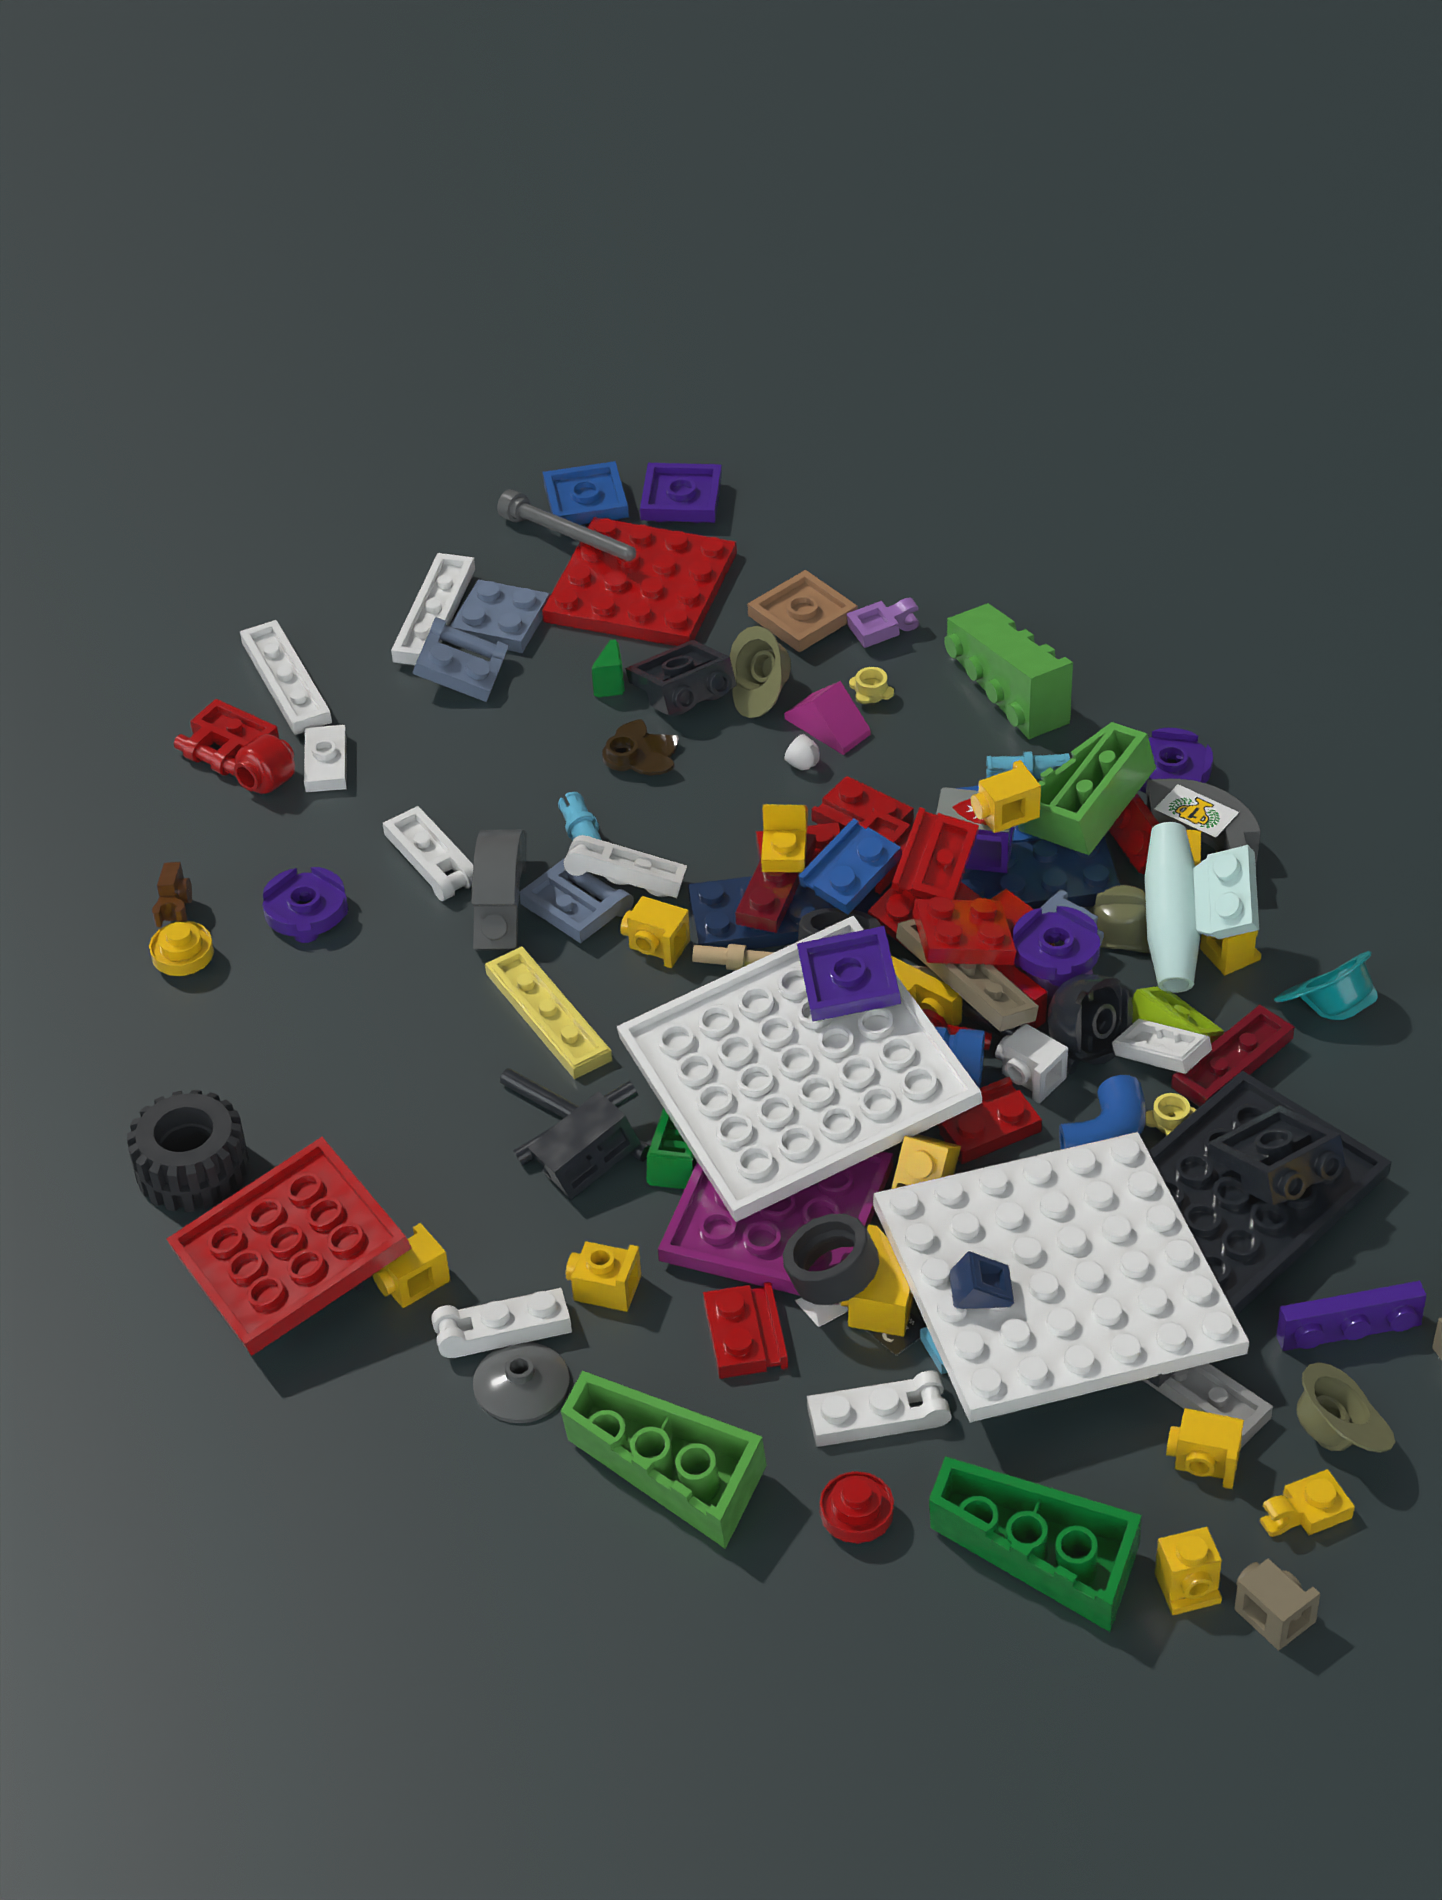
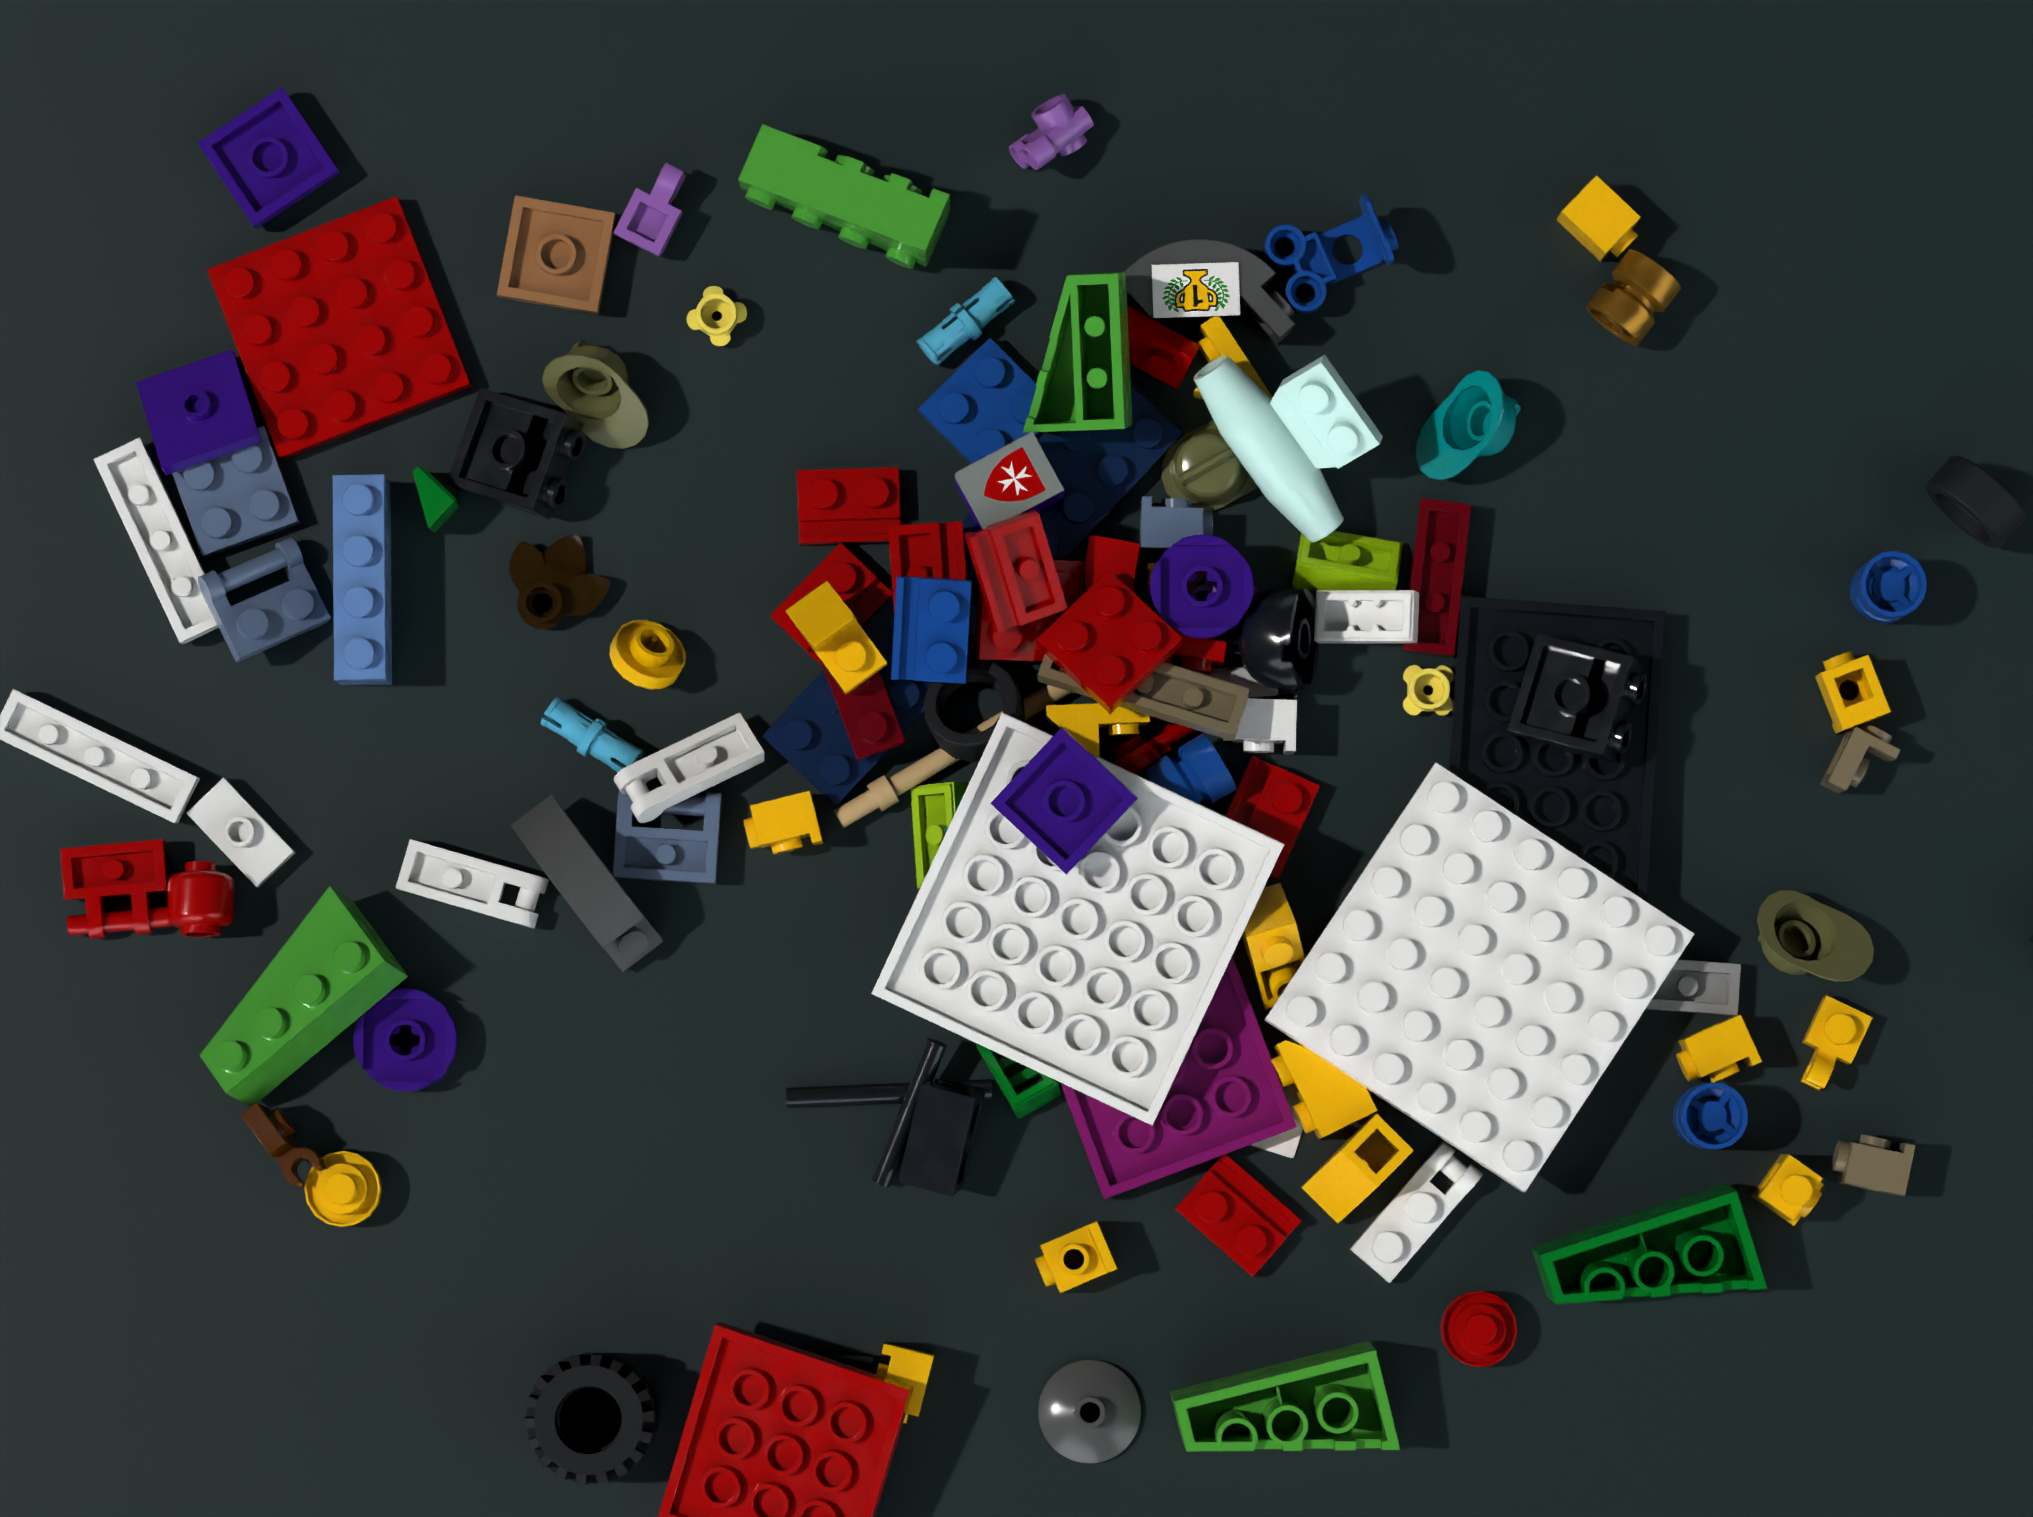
camera: 45 degrees left, 40 degrees up
white plate [431,1288,572,1358] -> none
light yellow tile [485,946,612,1079] -> none
dark grey piece [497,489,637,561] -> none
blue plate [543,461,629,525] -> none
black tyre [783,1214,879,1305] -> none
dark pink slope [784,681,870,755] -> none
white hinge [784,734,820,770] -> none
dark blue slope [949,1251,1014,1309] -> none
yellow brick [971,760,1041,833] -> none
blue cylinder [1059,1075,1146,1150] -> none
dark purple plate [1139,728,1213,793] -> none
dark purple plate [1276,1281,1427,1351] -> none
none -> dark purple plate [136,349,263,475]
none -> bright green wedge [199,886,408,1107]
none -> medium blue brick [332,474,392,685]
none -> yellow plate [609,620,686,689]
none -> medium lavender plate [1009,94,1094,170]
none -> blue piece [1264,194,1399,314]
none -> yellow slope [1301,1114,1414,1224]
none -> blue wheel [1673,1082,1748,1150]

